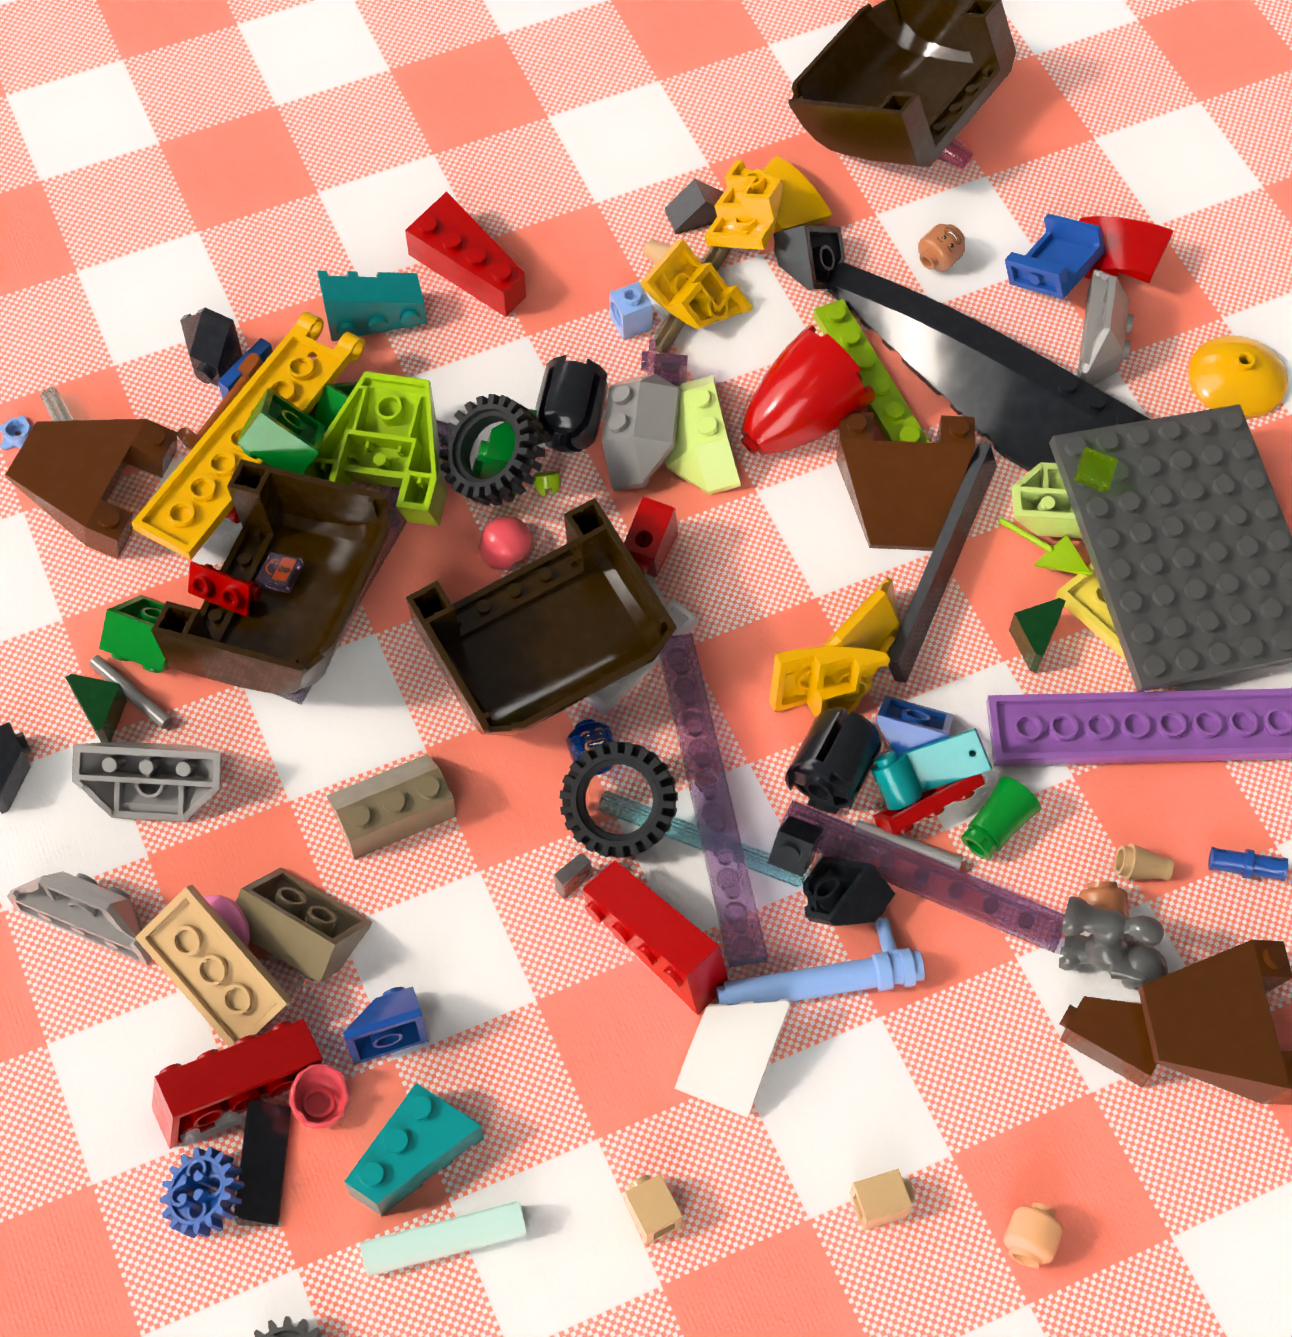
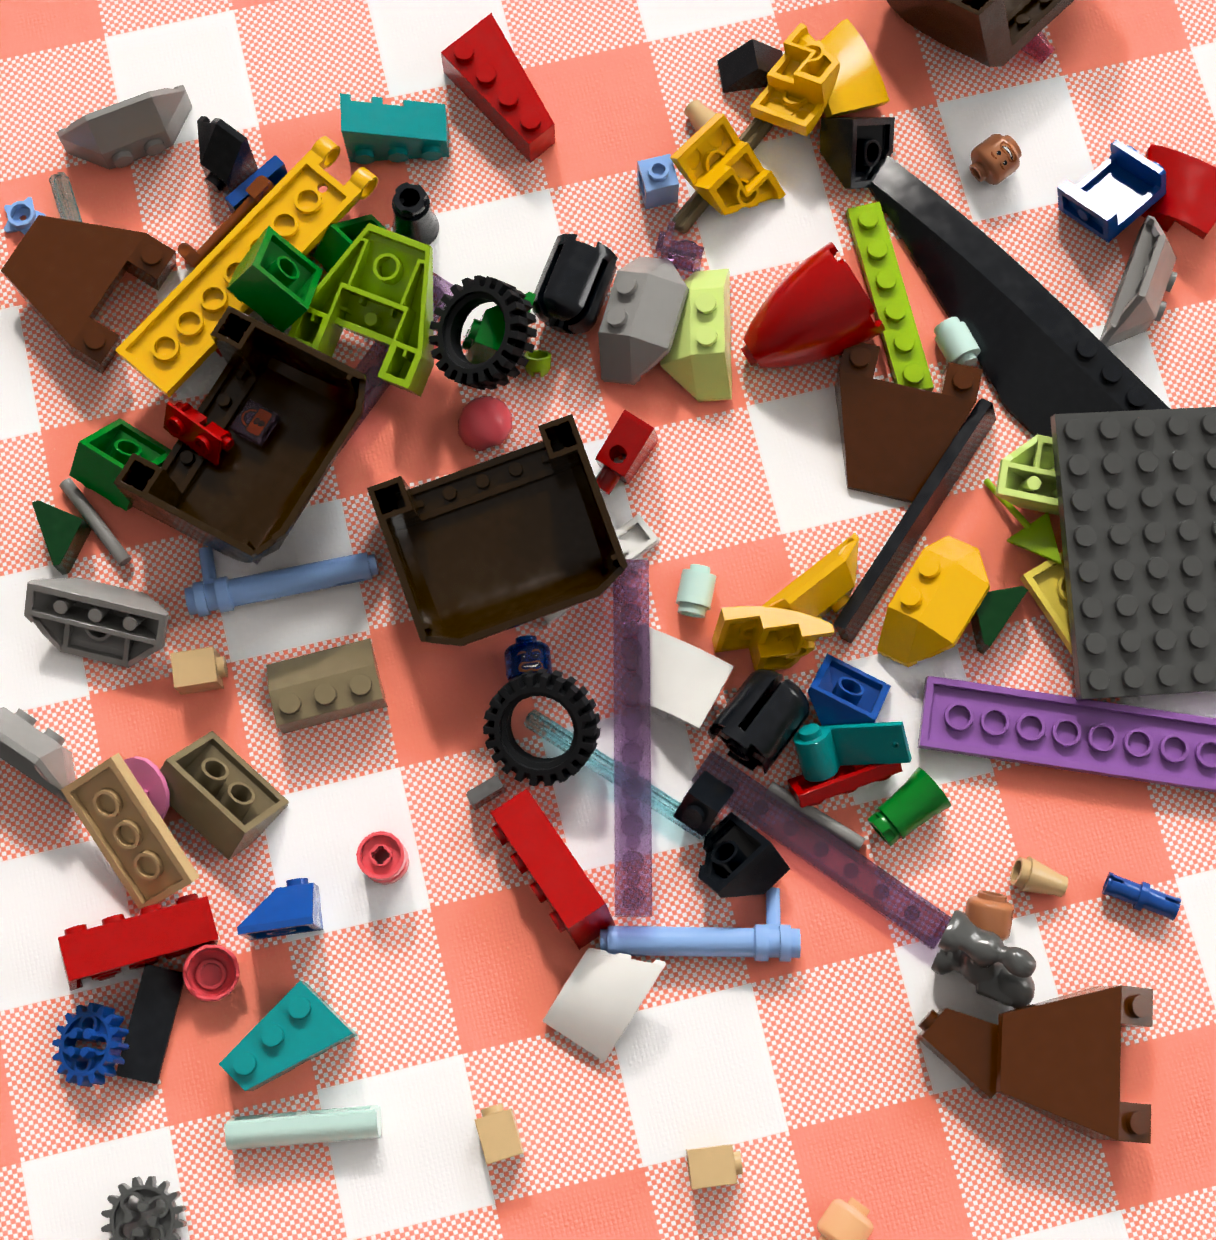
camera: 10 degrees right, 15 degrees up
clear neon green tile [1073,447,1118,493] -> none
none -> light grey wedge [56,85,193,170]
none -> tan brick [170,646,228,695]
none -> light blue cylinder [184,547,379,617]
none -> coral wheel [356,831,409,885]
none -> black plant [392,182,439,245]
none -> white slope [635,624,734,731]
none -> light aqua brick [676,564,717,618]
none -> yellow wedge [877,536,990,667]
none -> light aqua brick [934,316,981,367]

